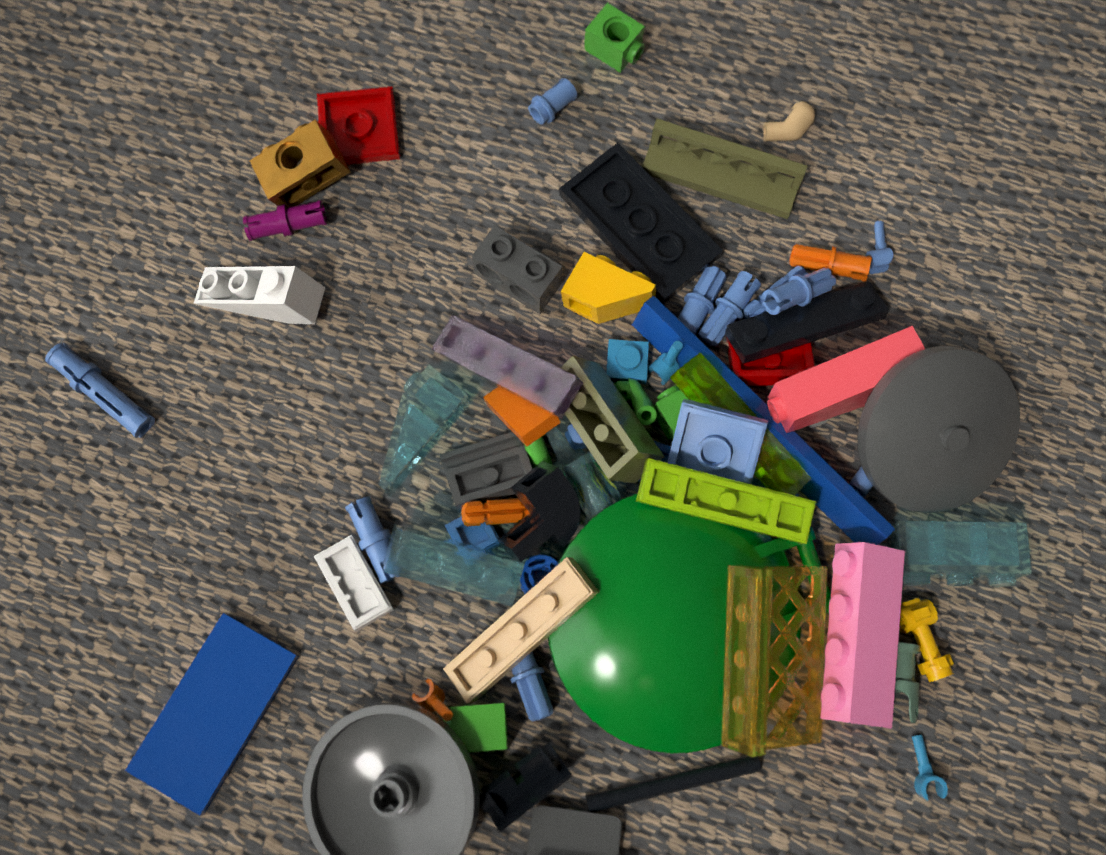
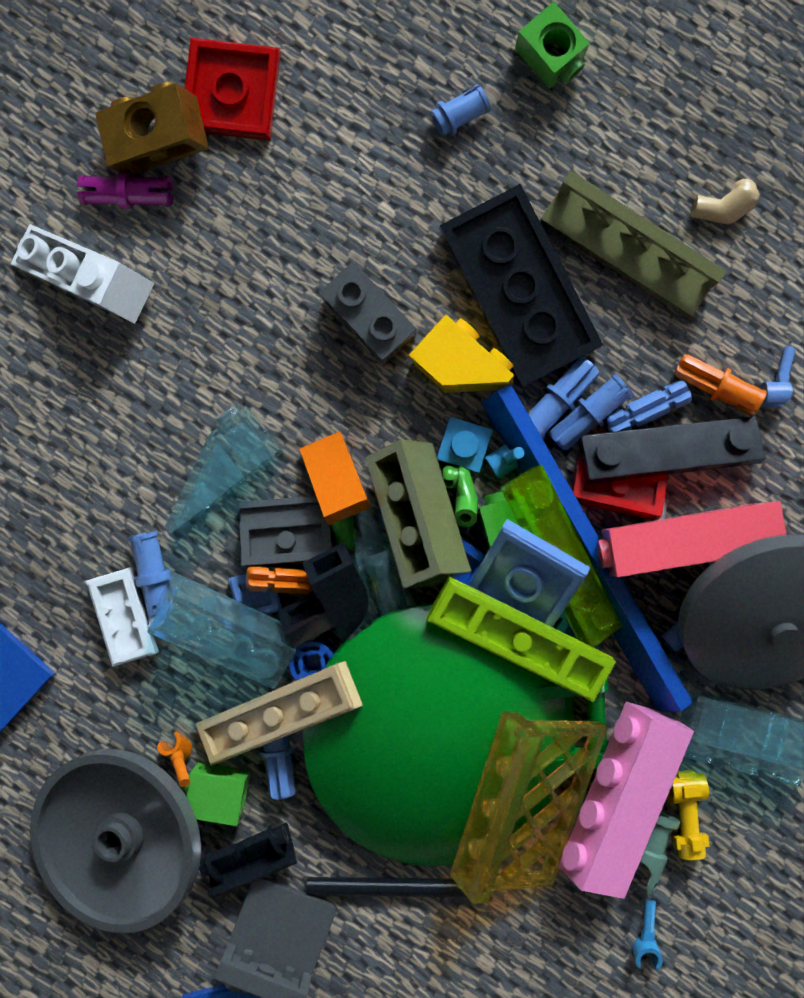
camera: 15 degrees right, 15 degrees up
clear purple plate [432,315,583,419] -> none
medium blue axle [762,268,836,315] -> none

